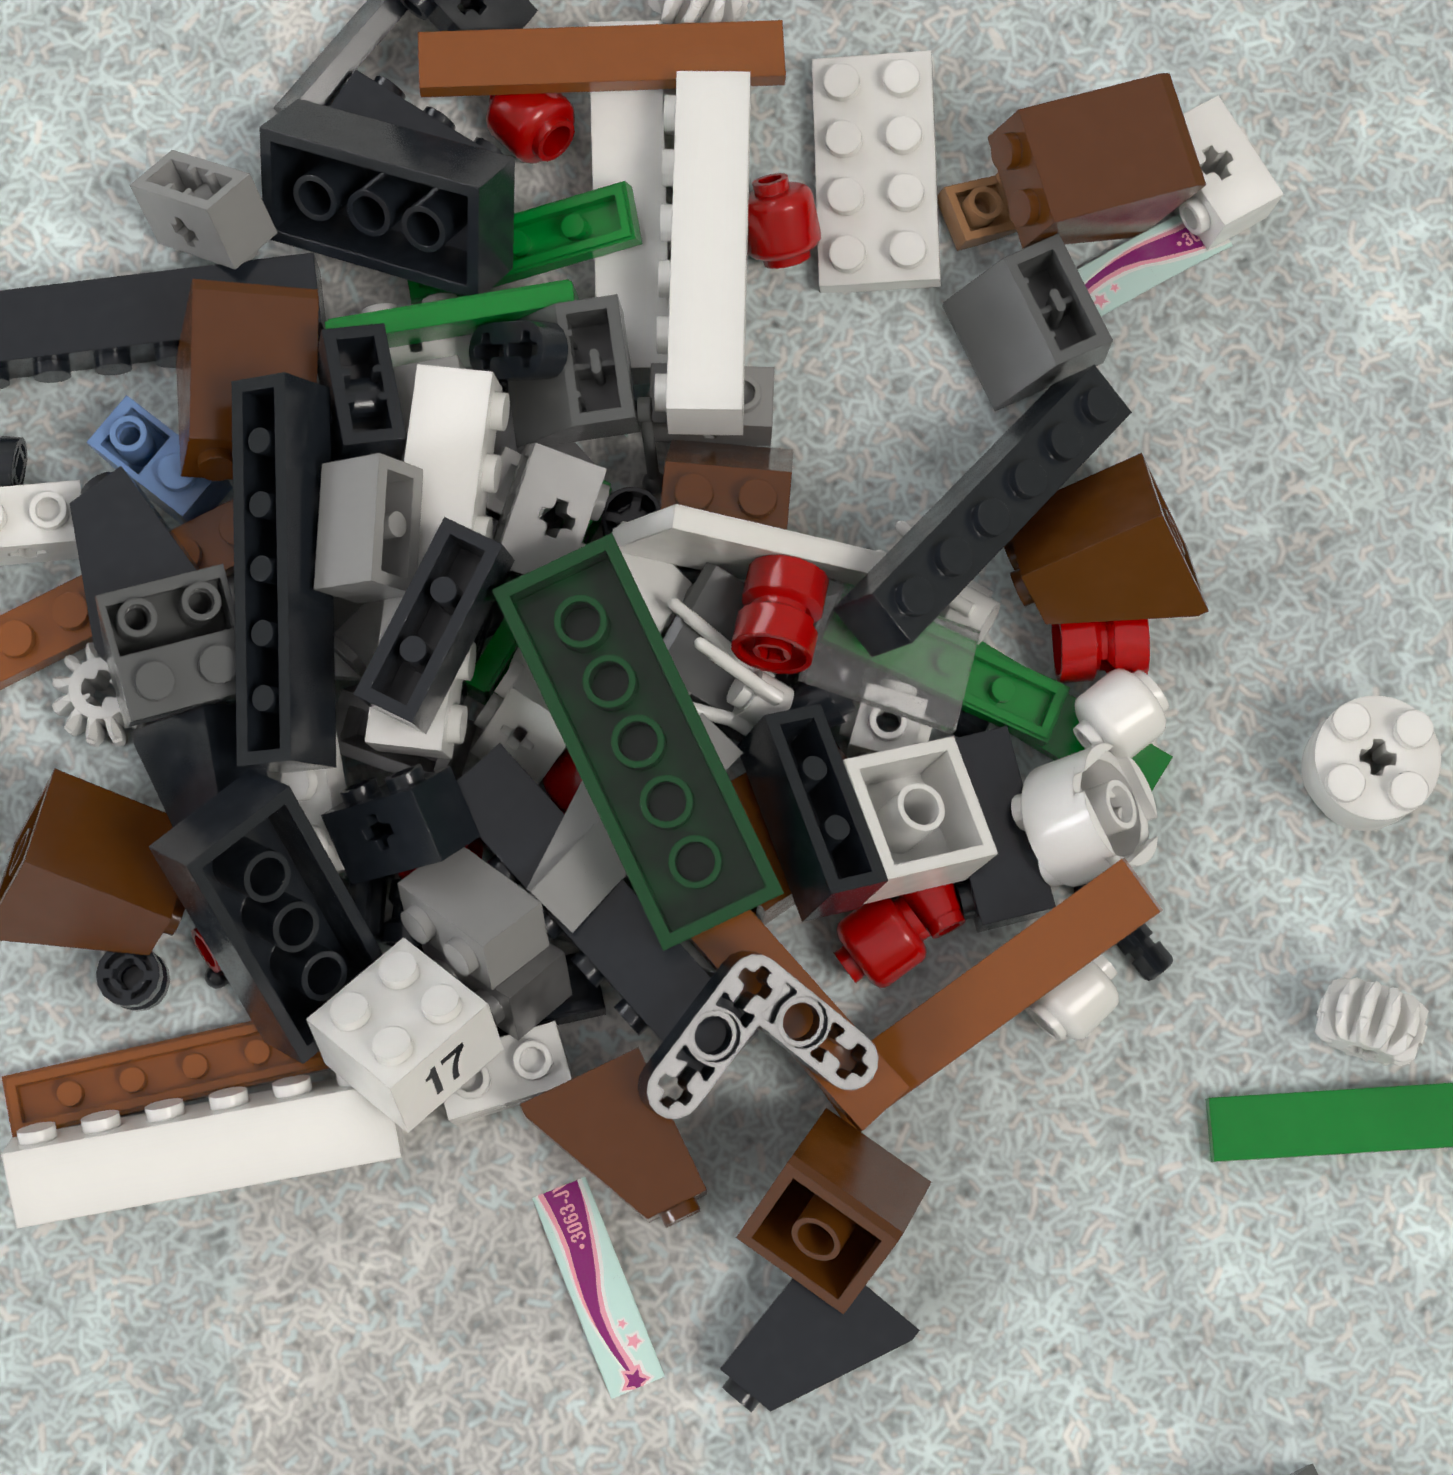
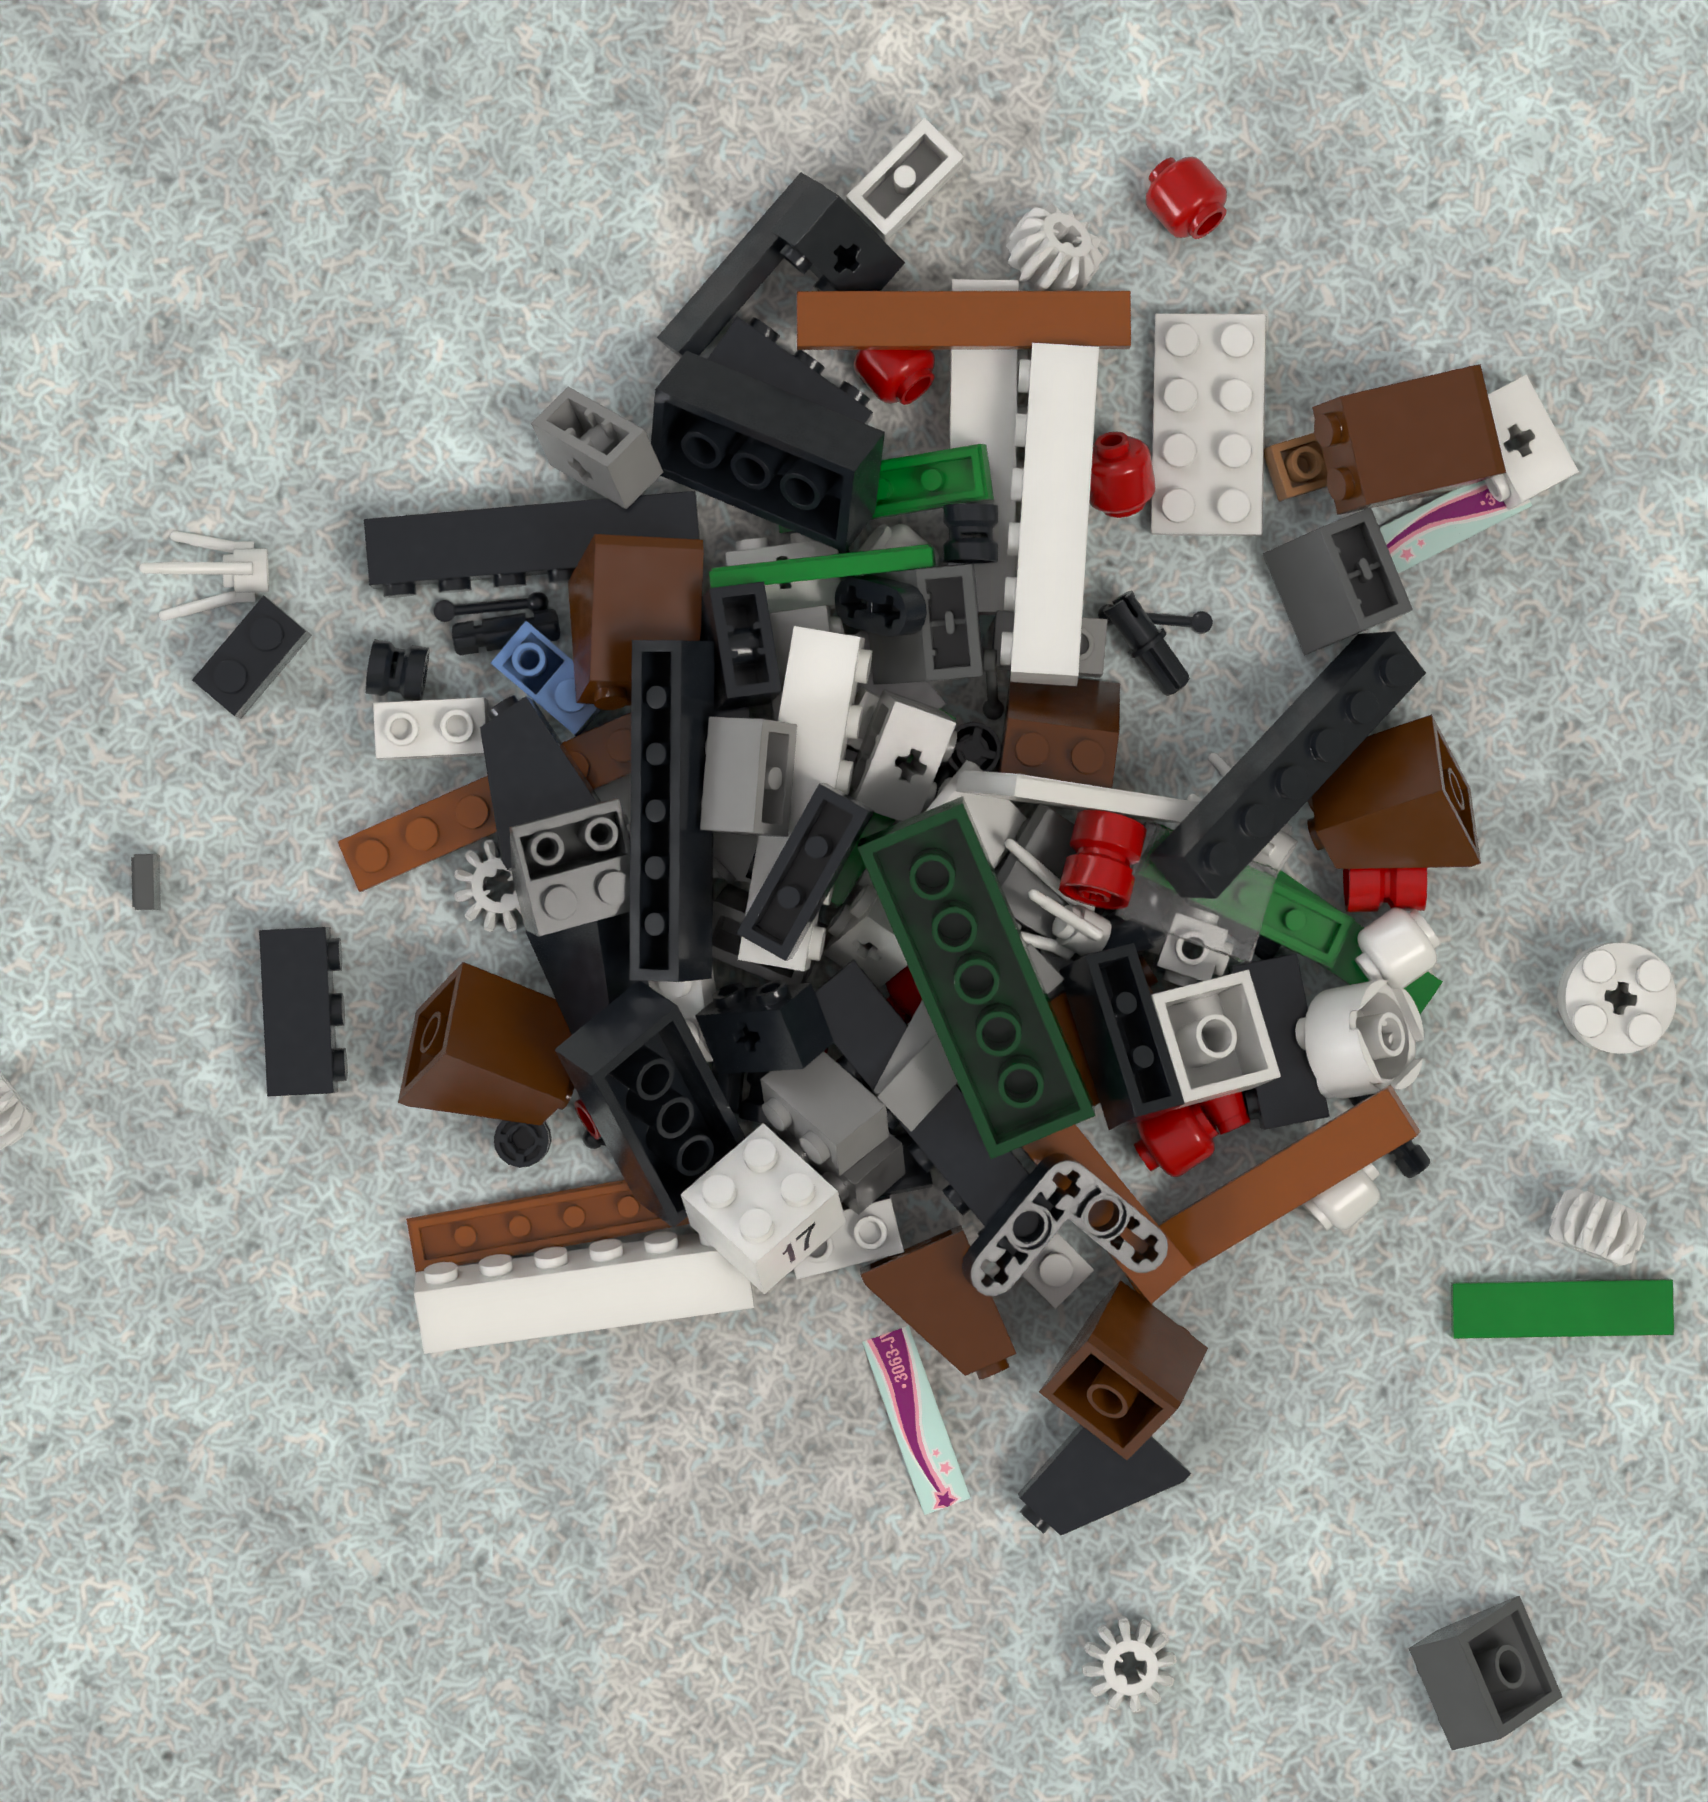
camera: 10 degrees right, 10 degrees up
none -> black hinge [434,592,549,622]
none -> black axle [452,609,561,655]
none -> black wheel [943,503,998,564]
none -> white plate [1022,1232,1094,1309]
none -> black hinge [1098,604,1213,634]
none -> black axle [1103,590,1190,696]

